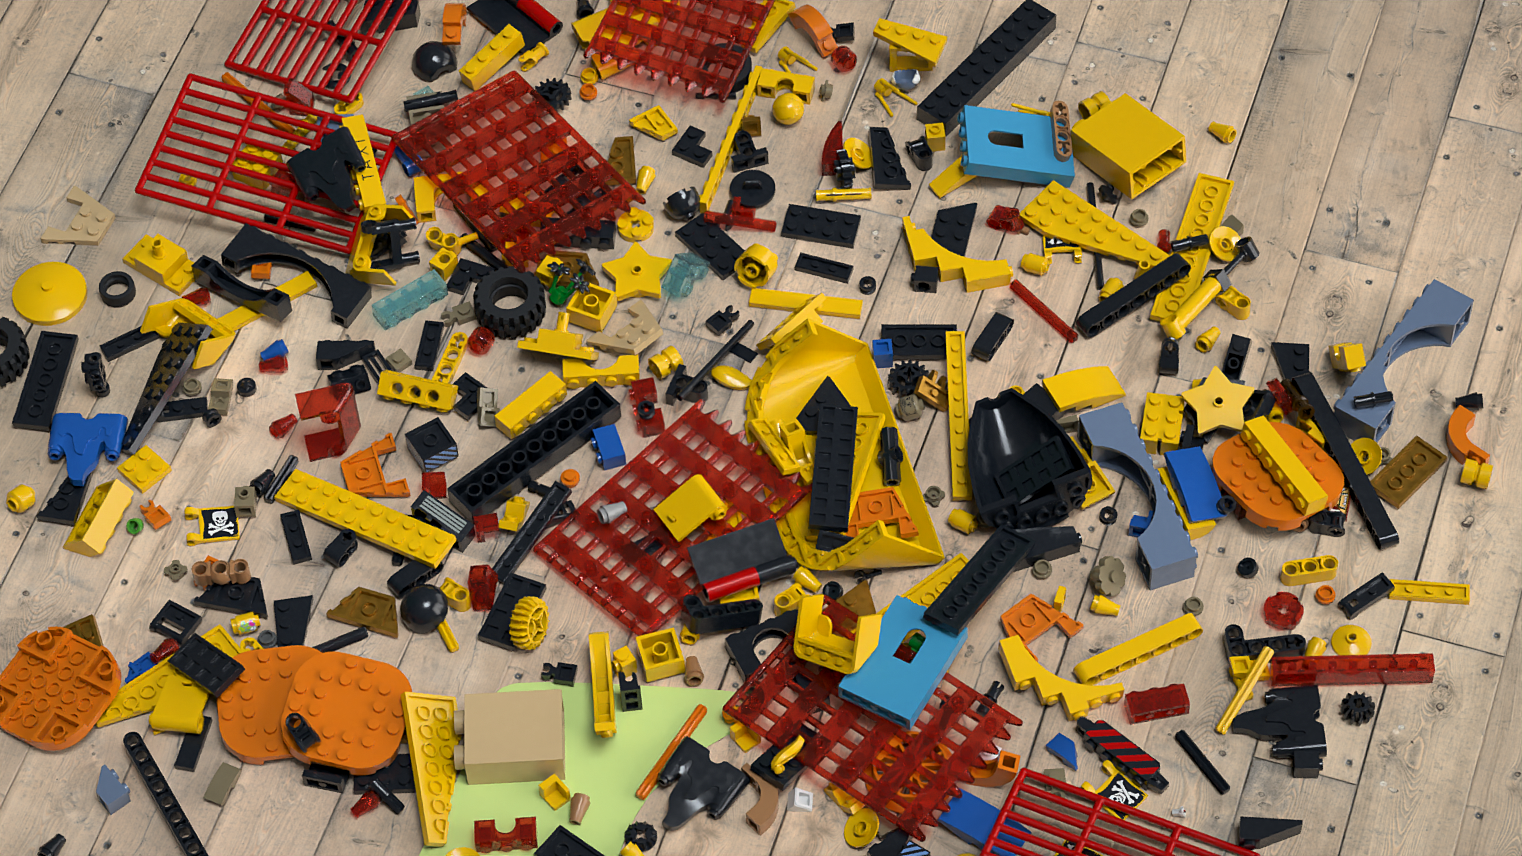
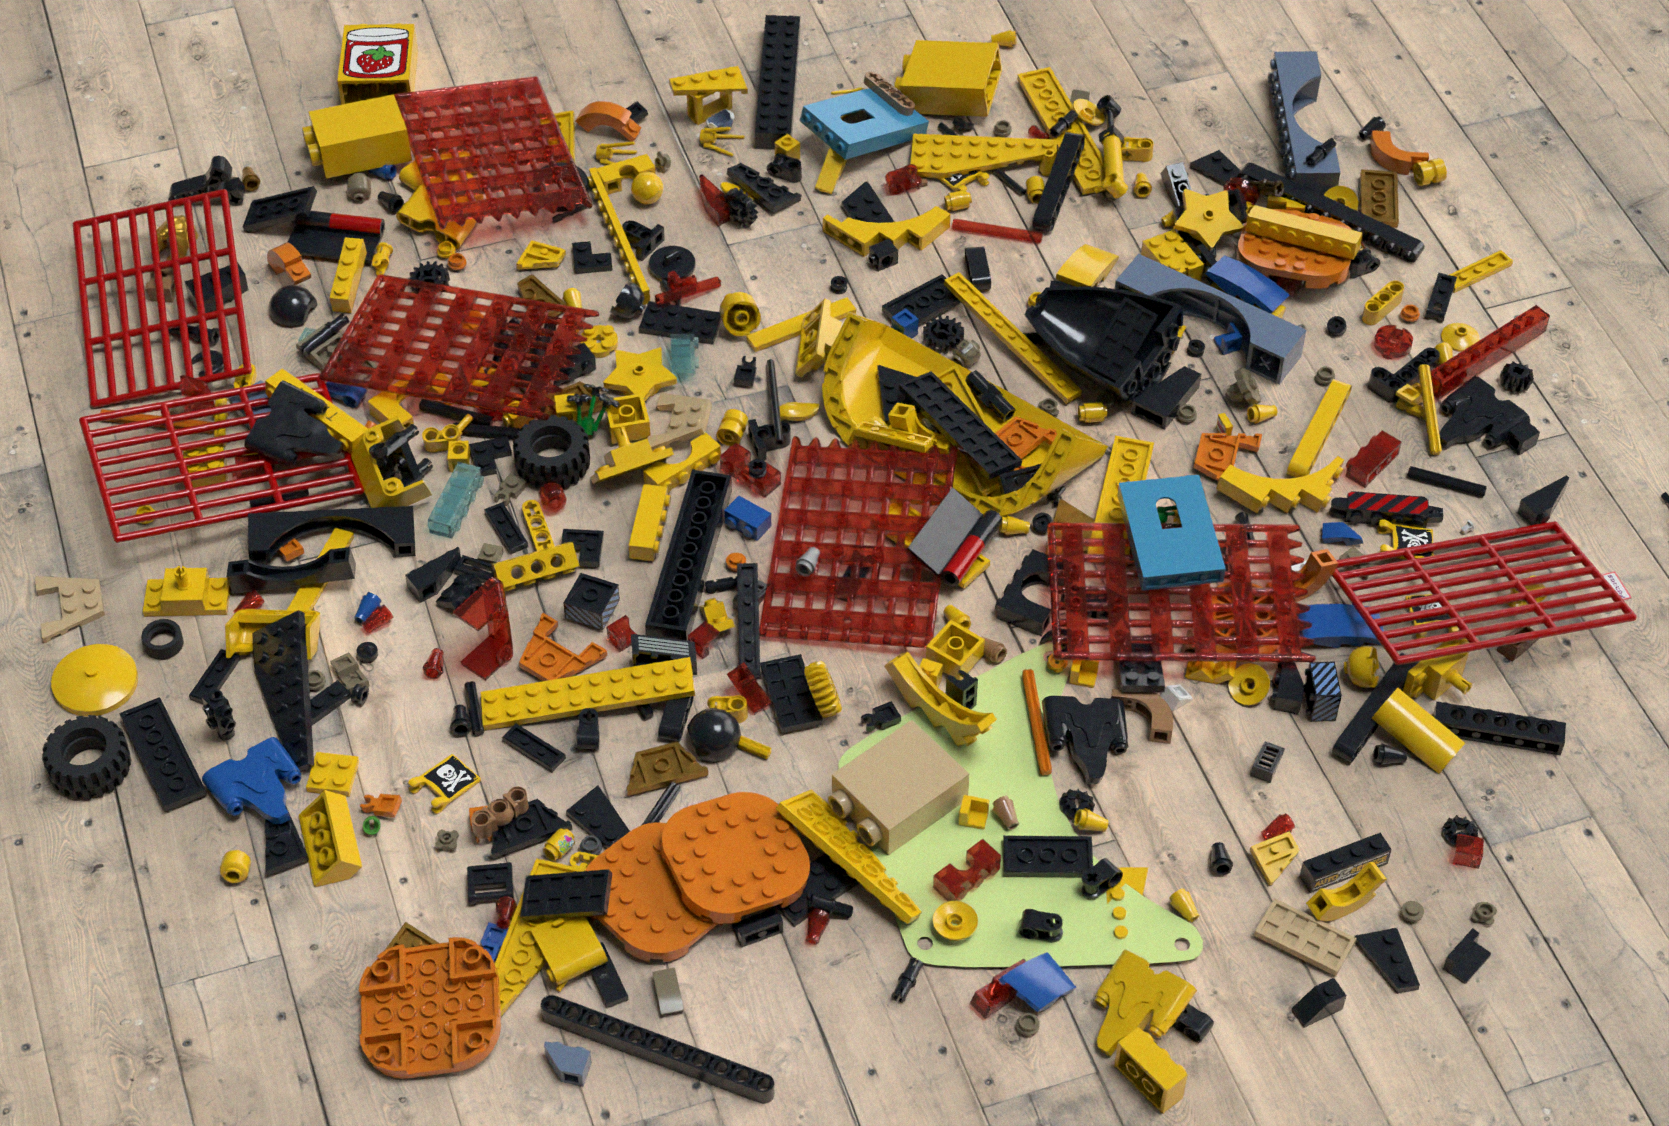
camera: 40 degrees left, 5 degrees down
dark tan brick [234,486,257,517] -> none
black piece [286,713,321,753] -> none
dark tan slope [477,388,500,427] -> none
yellow door [654,474,727,542] -> none
black beam [681,595,763,634] -> none
black sticker [729,342,758,363] -> none
pearl gold tile [742,115,761,136] -> none
yellow arm [771,735,805,774] -> none
yellow piece [774,583,810,616] -> none
black plate [781,204,861,249] -> none
yellow windscreen [794,594,882,674] -> none
black tile [795,252,854,284] -> none
yellow pin [816,187,872,202] -> none
clear red head [831,46,857,72] -> none
pearl gold hinge [914,370,949,412] -> none
black plate [923,524,1035,636] -> none
yellow wheel [1078,91,1110,120] -> none
black piece [1159,337,1179,374] -> none
black bush [1216,495,1236,515] -> none
yellow arch [1328,342,1366,373] -> none

